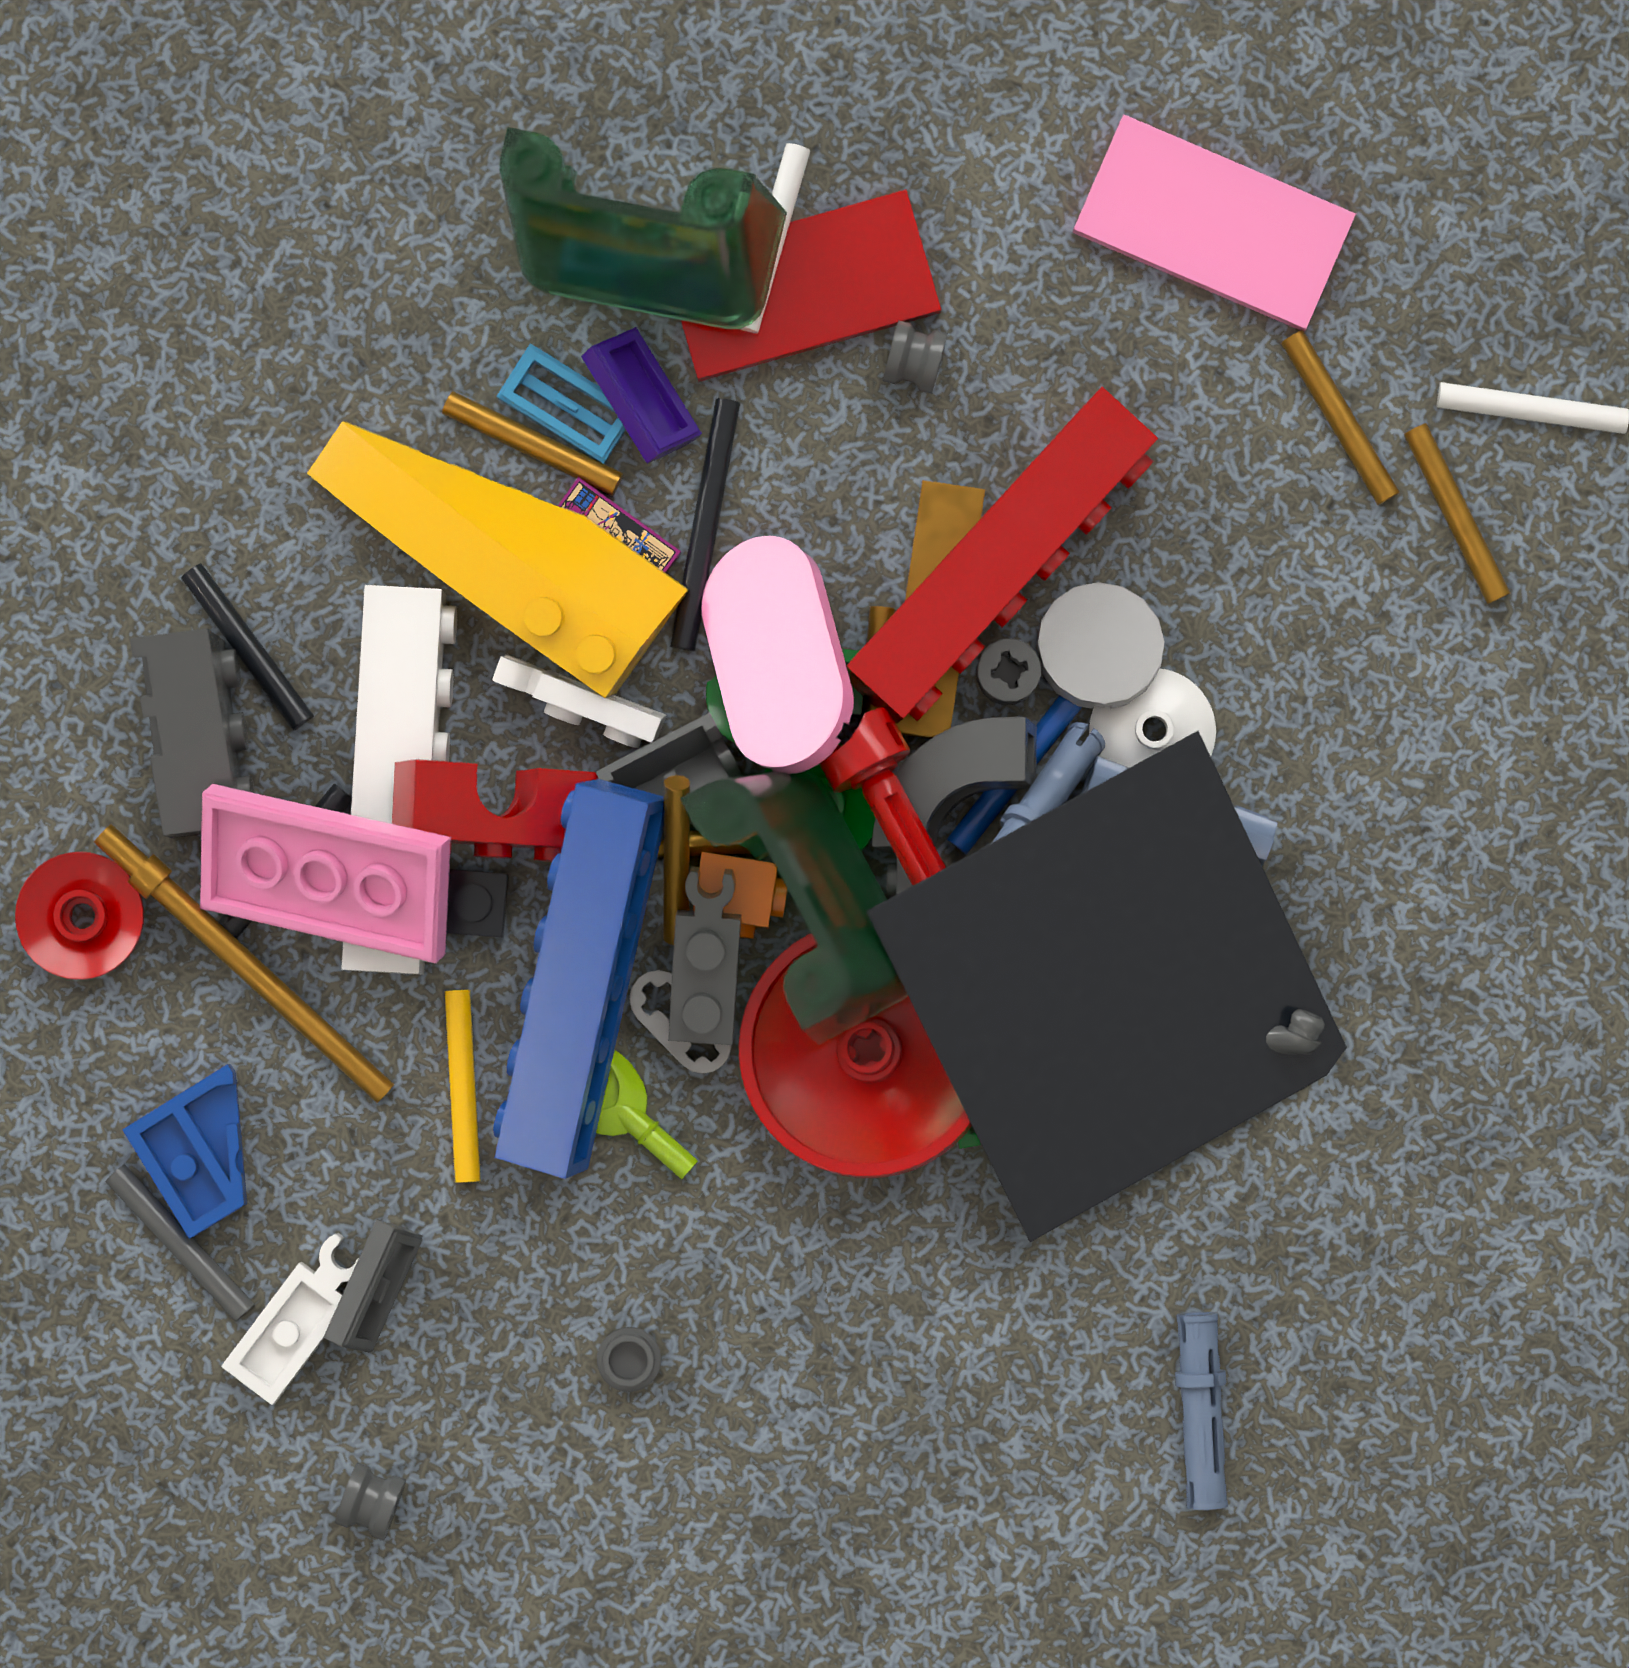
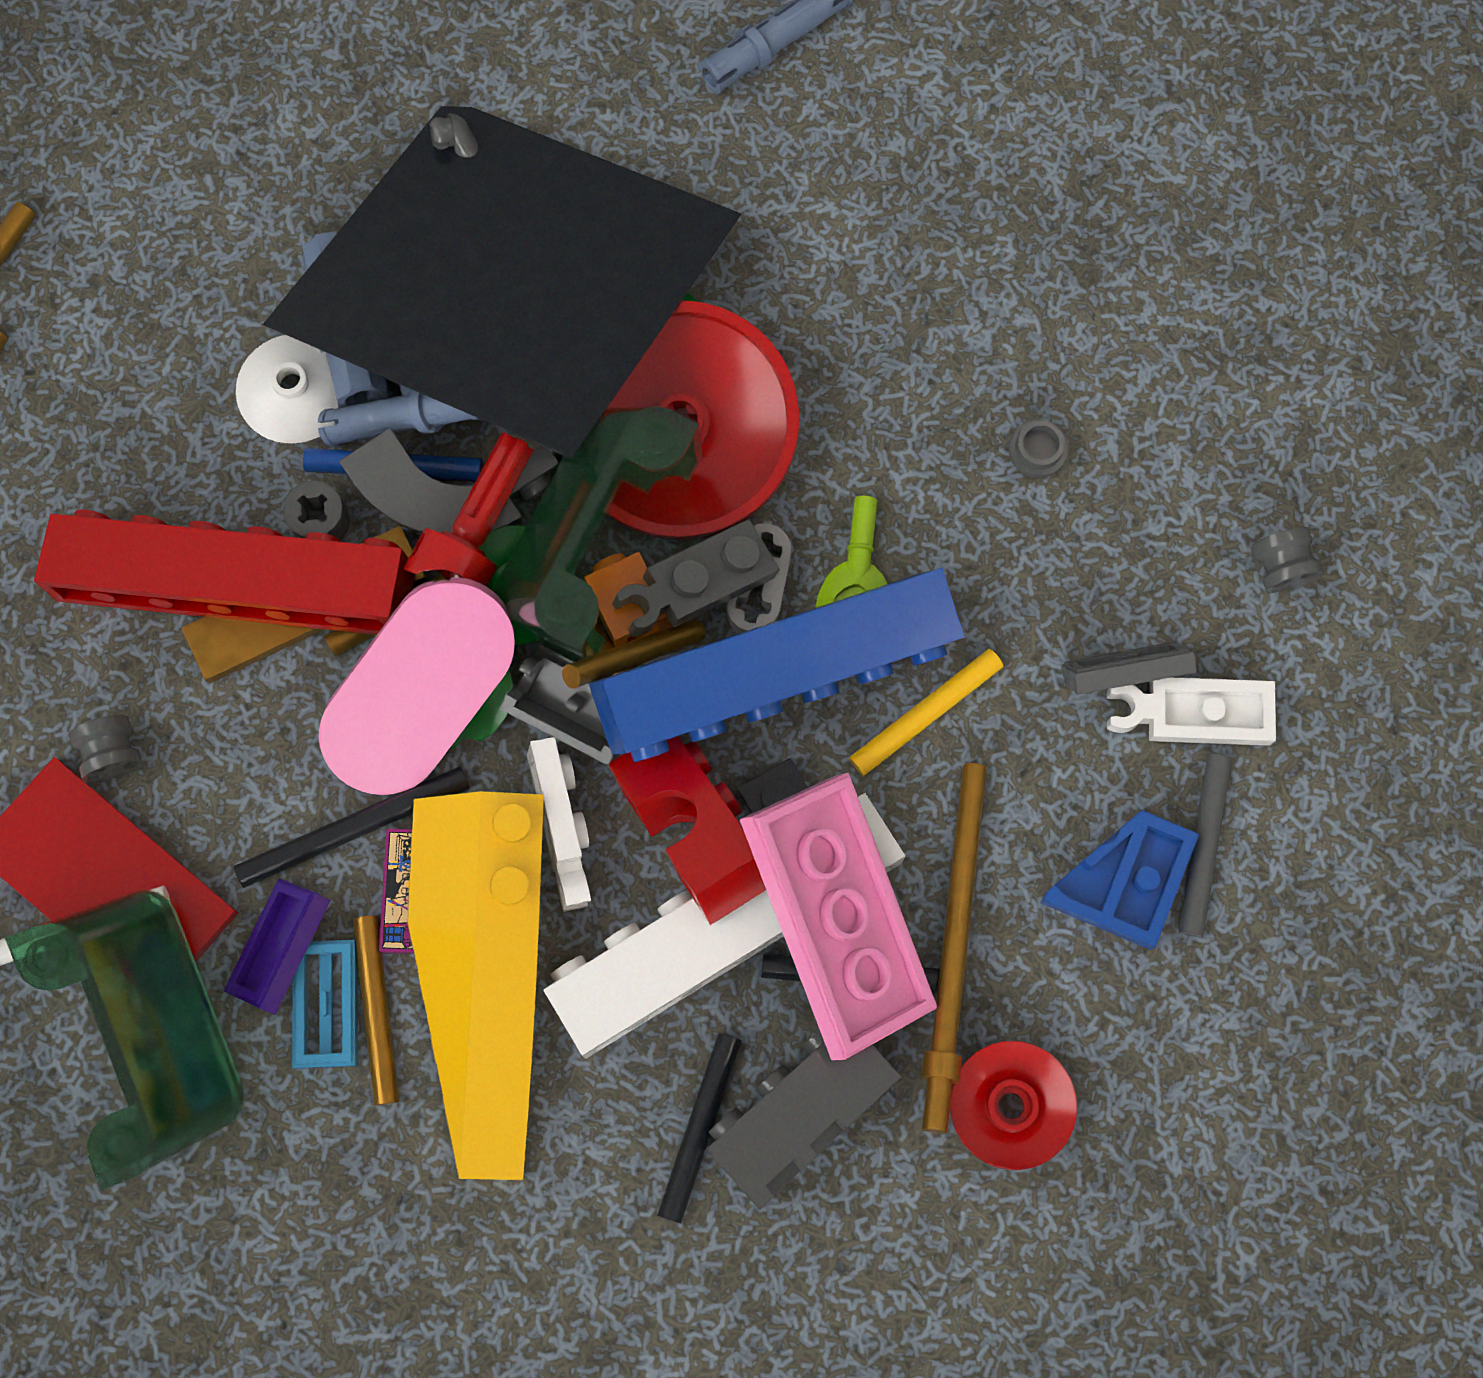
camera: 125 degrees left, 10 degrees down
light grey tile [1037,582,1165,709] -> none

